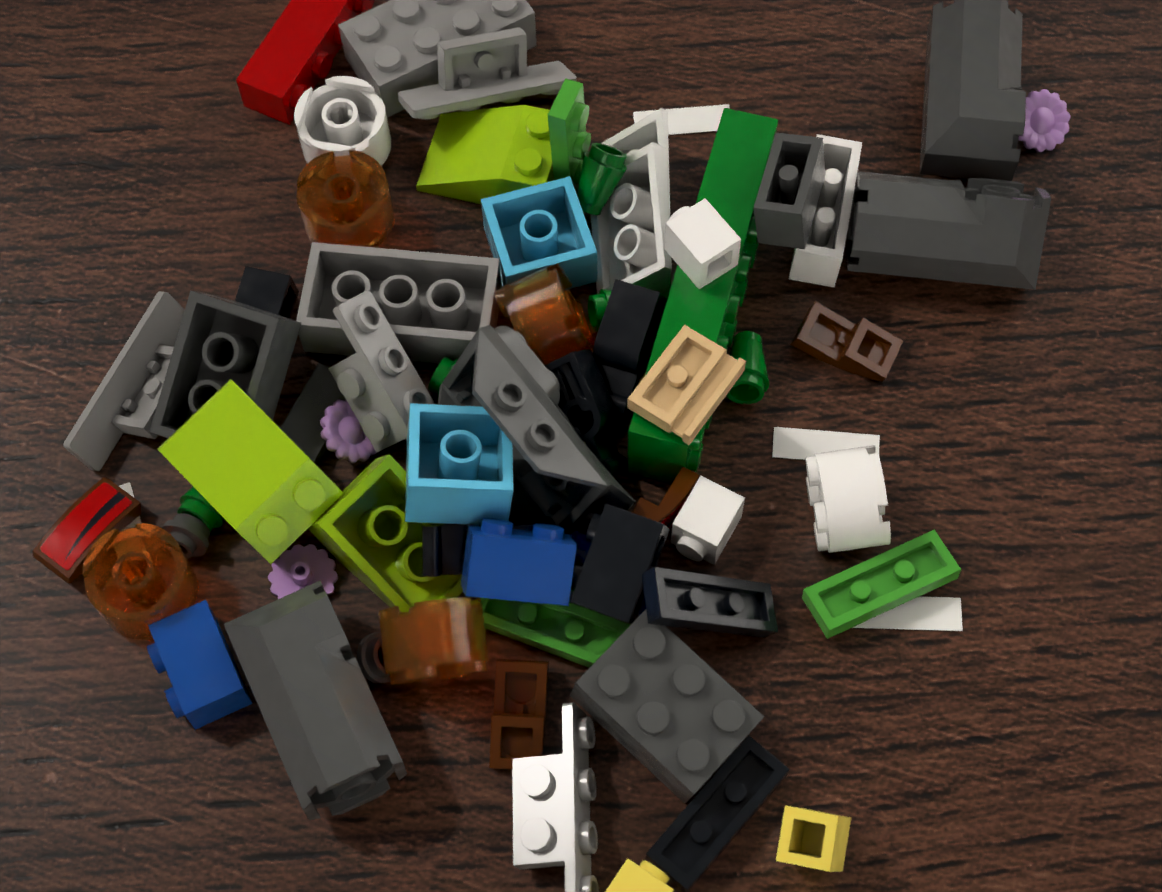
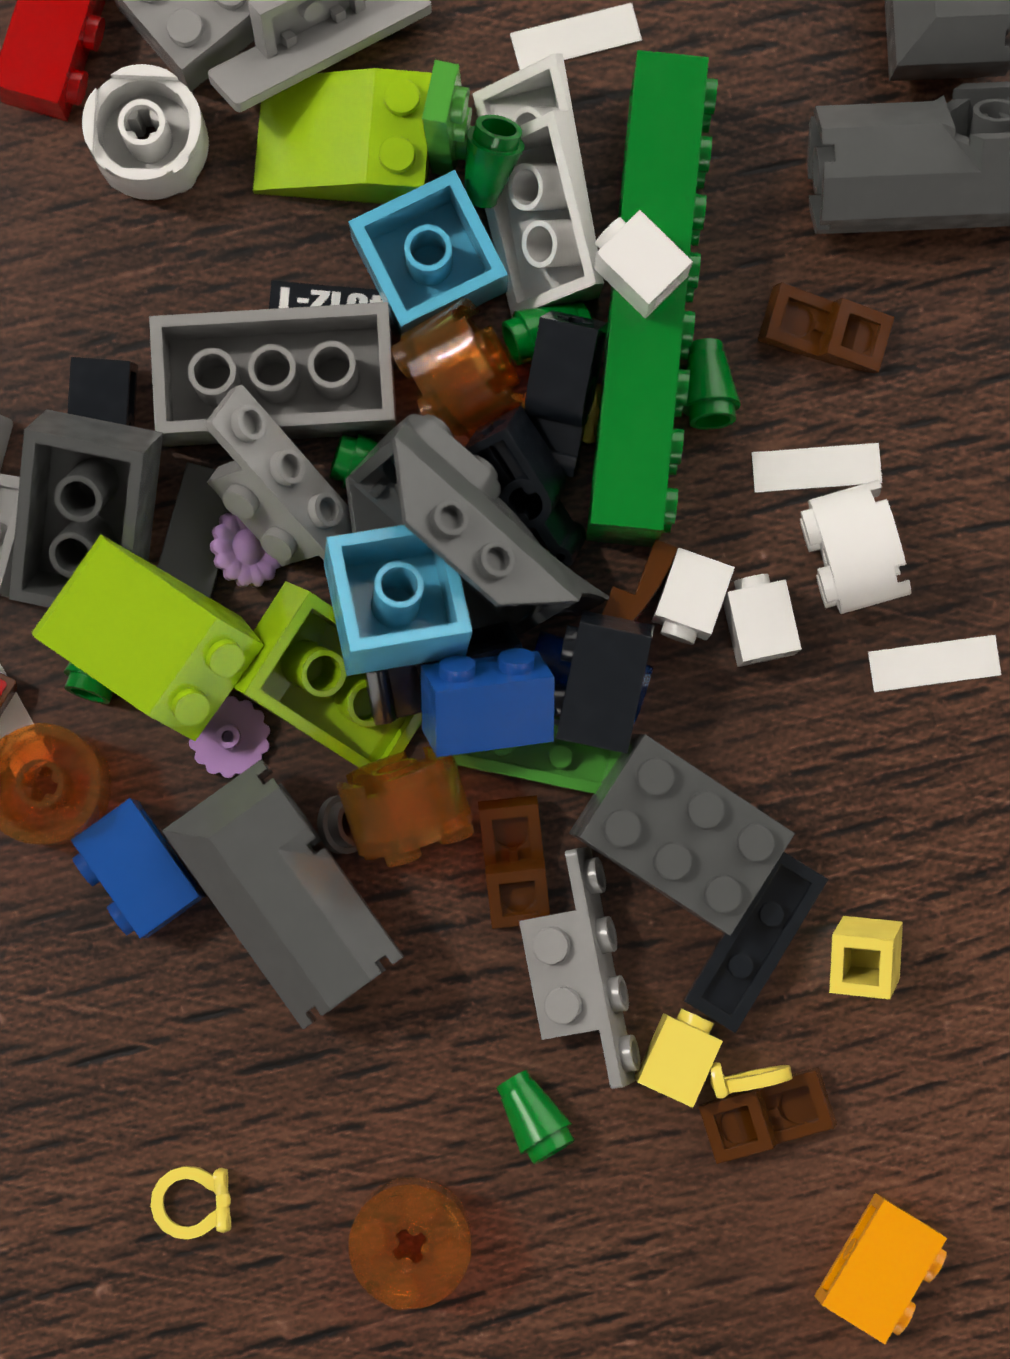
camera: 15 degrees left, 20 degrees up
dark grey plate [160,513,210,559] -> none
clear orange brick [297,150,395,248] -> none
tan plate [627,325,746,446] -> none
black plate [642,567,778,638] -> none
dark grey brick [753,132,826,249] -> none
white brick [789,134,862,288] -> none
bright green plate [802,529,961,639] -> none
none -> white brick [723,574,801,667]

